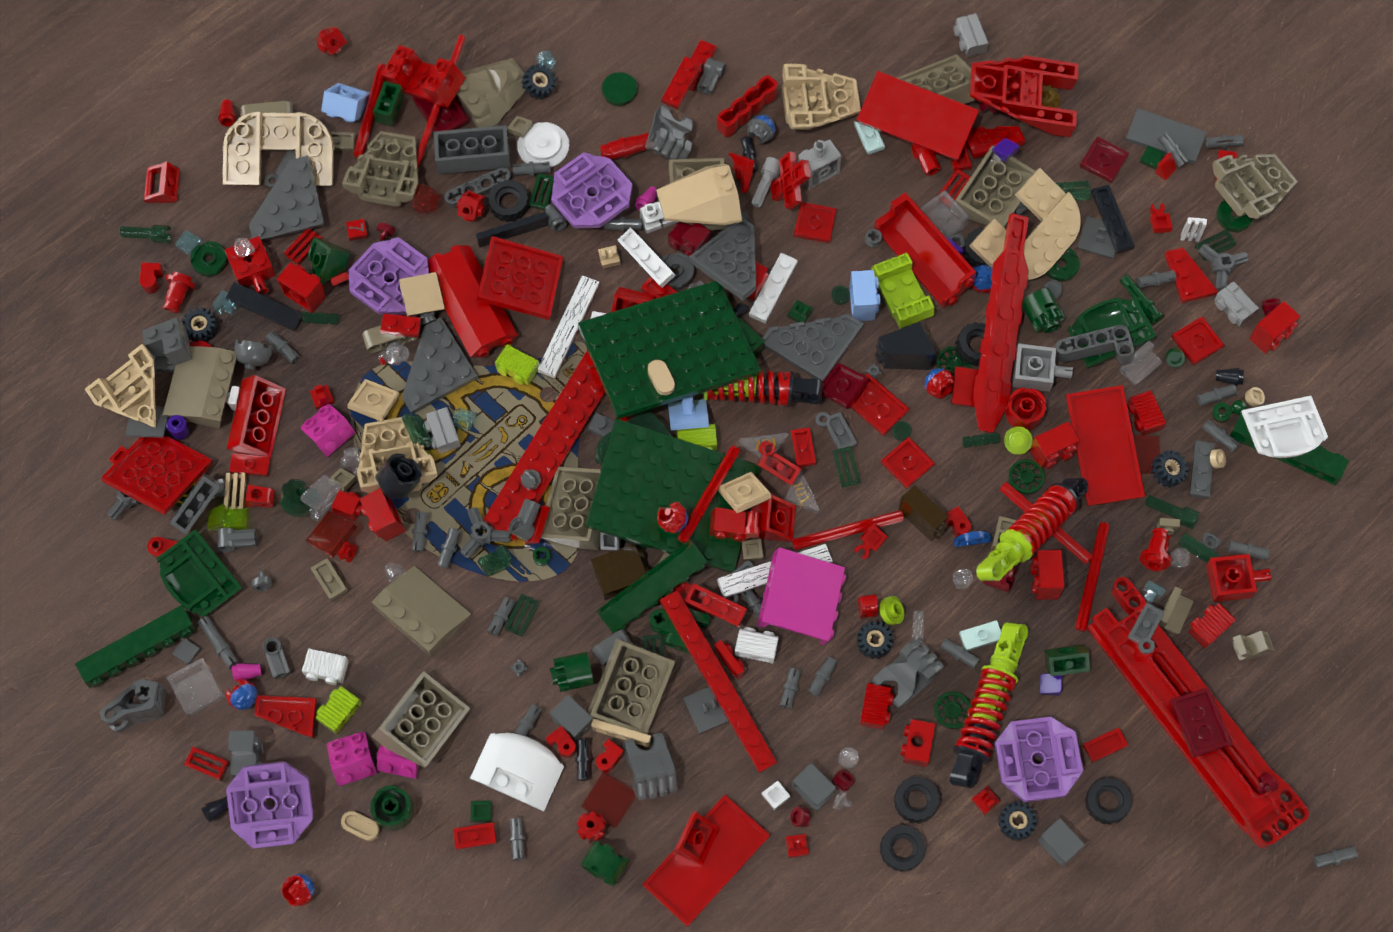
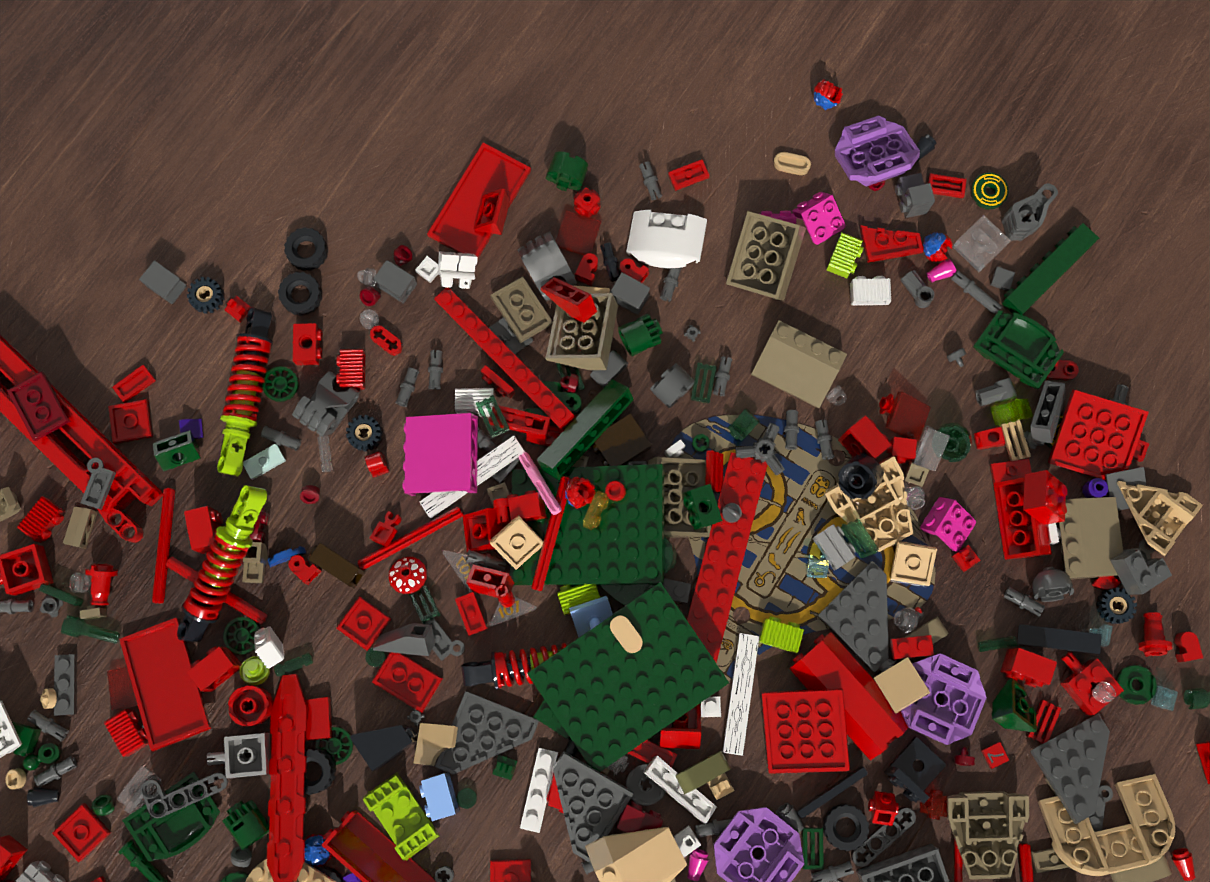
camera: 165 degrees right, 10 degrees up
dark tan plate [311,558,348,601] -> none
red tile [330,272,349,286] -> none
dark green brick [370,785,414,831] -> none
dark green tile [470,801,492,823] -> none
dark grey piece [508,499,541,541] -> none
red tile [785,834,809,858] -> none
dark red tile [822,363,869,409] -> none
lime plate [880,596,904,626] -> none
red piece [924,368,954,399] -> none
clear tile [952,569,973,590] -> none
medium lavender piece [995,717,1083,802] -> none
black tyre [1085,777,1132,825] -> none
clear light blue tile [1144,580,1166,604] -> none
black bush [1151,450,1189,487] -> none
none -> red tile [108,399,153,444]
none -> white brick [254,626,284,668]
none -> dark red tile [300,485,320,504]
none -> red beam [370,326,403,356]
none -> dark grey slope [373,623,435,656]
none -> red dish [389,557,427,594]
none -> tan tile [414,723,458,766]
none -> white hips [438,251,478,289]
none -> dark grey pin [465,550,507,572]
none -> clear green tile [476,395,509,438]
none -> dark tan plate [491,277,553,343]
none -> bright pink axle [519,452,561,515]
none -> red slope [541,277,597,323]
none -> dark red tile [560,373,579,393]
none -> clear yellow plate [583,491,609,530]
none -> red tile [605,481,626,501]
none -> dark grey brick [650,363,695,408]
none -> white plate [665,439,685,458]
none -> olive beam [675,750,731,794]
none -> dark green brick [682,484,723,530]
none -> black bracket [884,737,946,803]
none -> dark green tile [971,173,1009,209]
none -> red brick [1023,470,1067,525]

